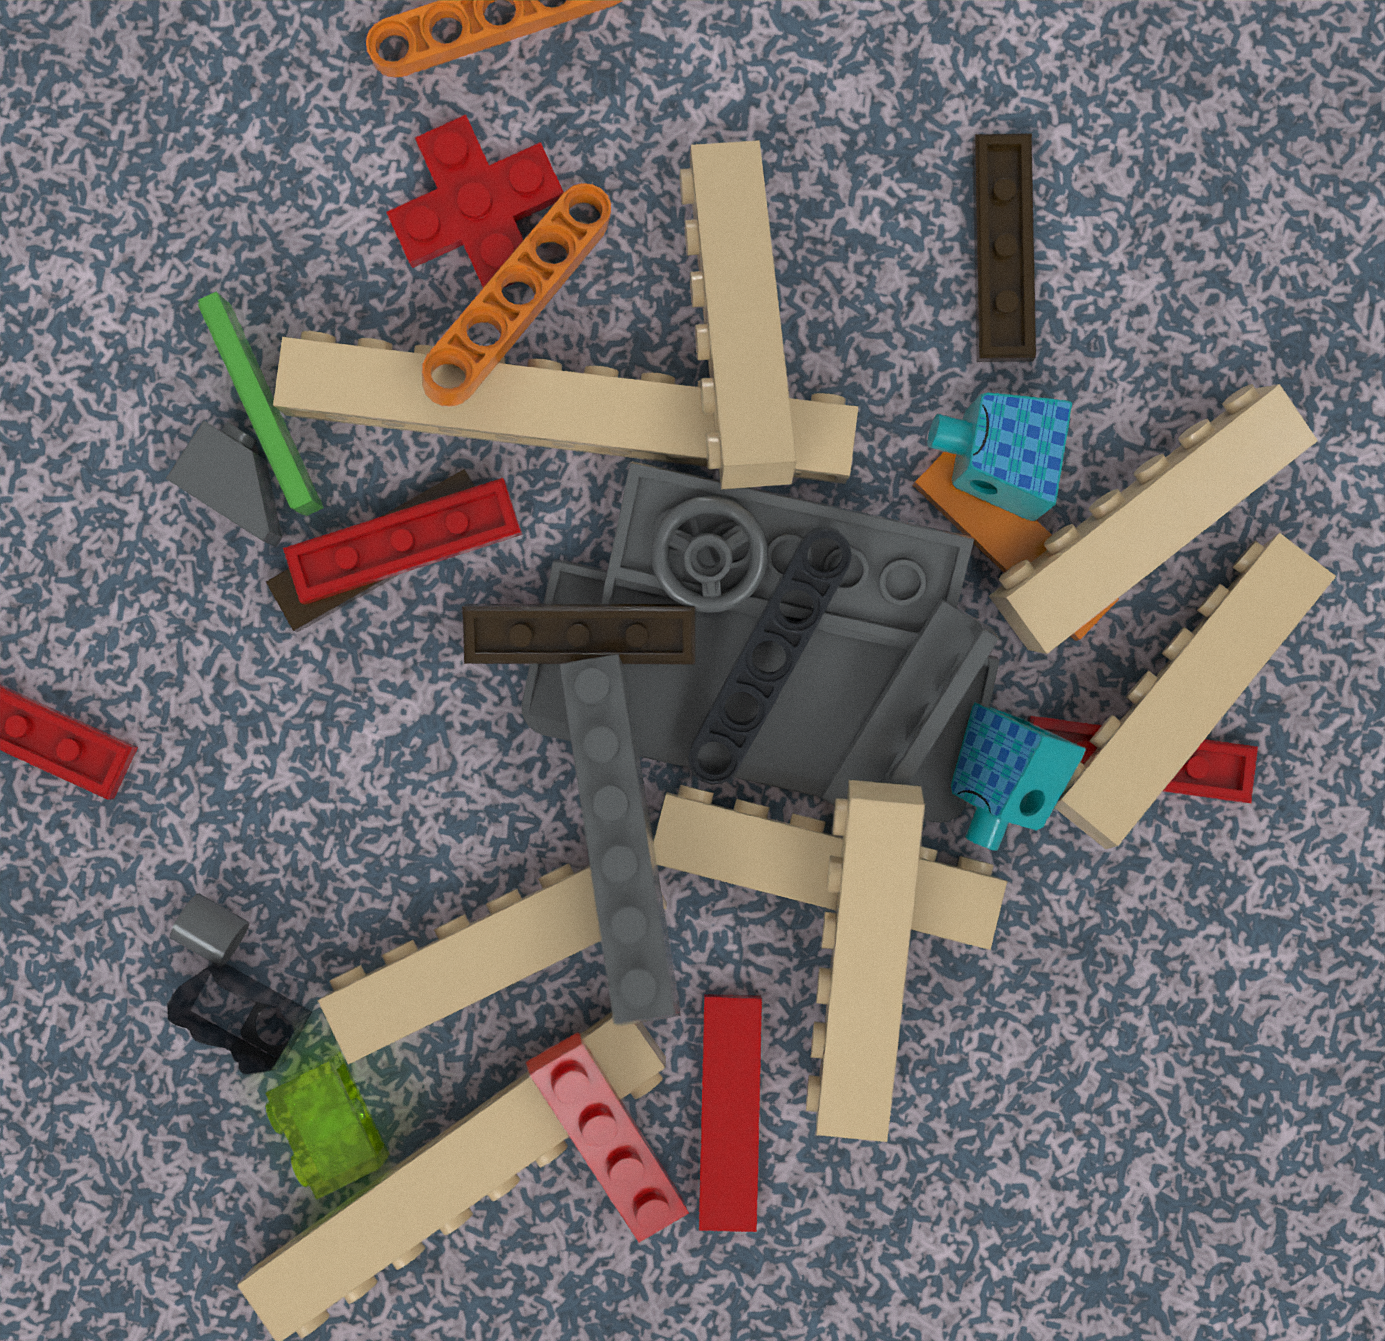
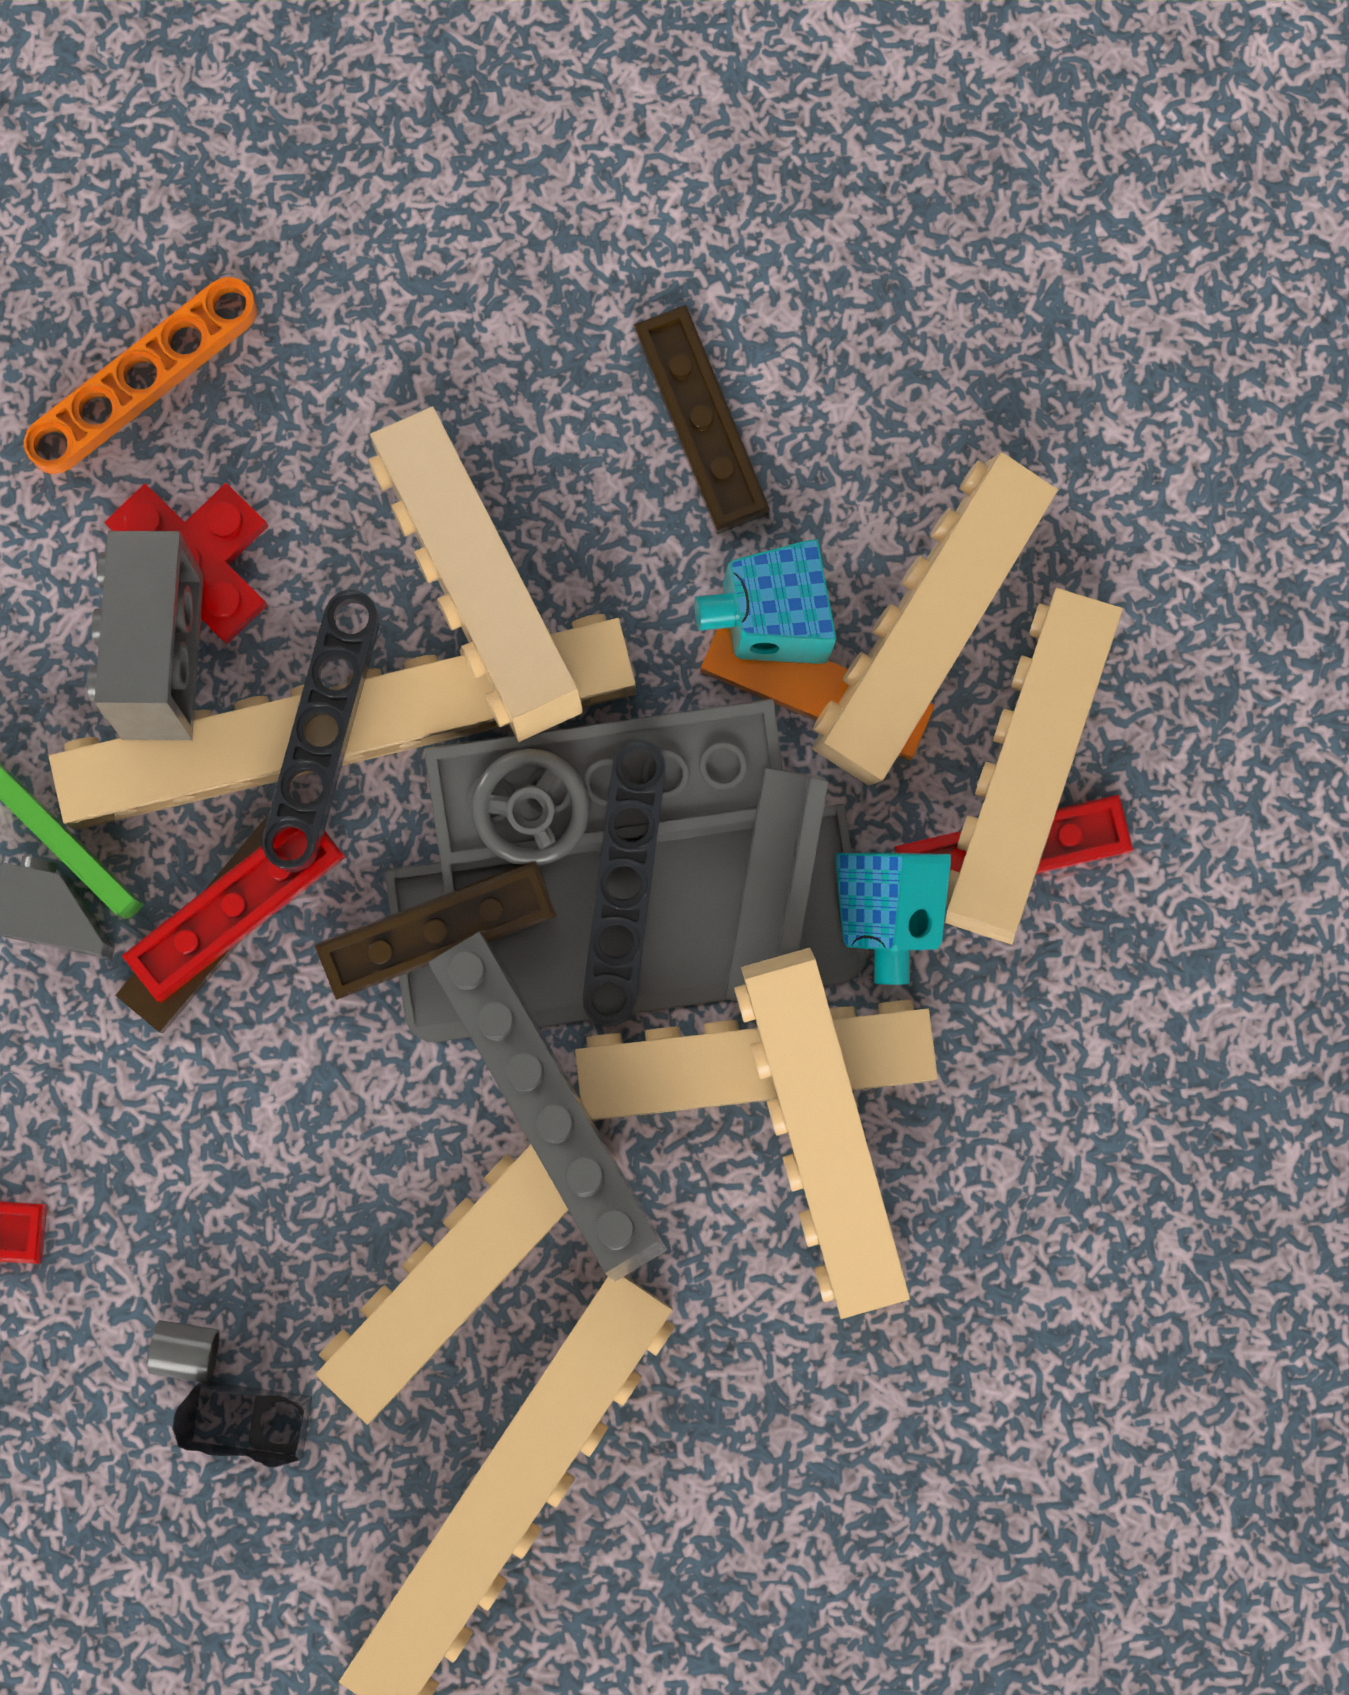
camera: 25 degrees left, 5 degrees down
clear neon green brick [265,1051,390,1200] -> none
orange beam [422,183,611,407] -> none
plate [526,1032,689,1243] -> none
red tile [699,994,762,1232] -> none
none -> dark grey brick [87,531,204,740]
none -> black beam [262,590,380,872]

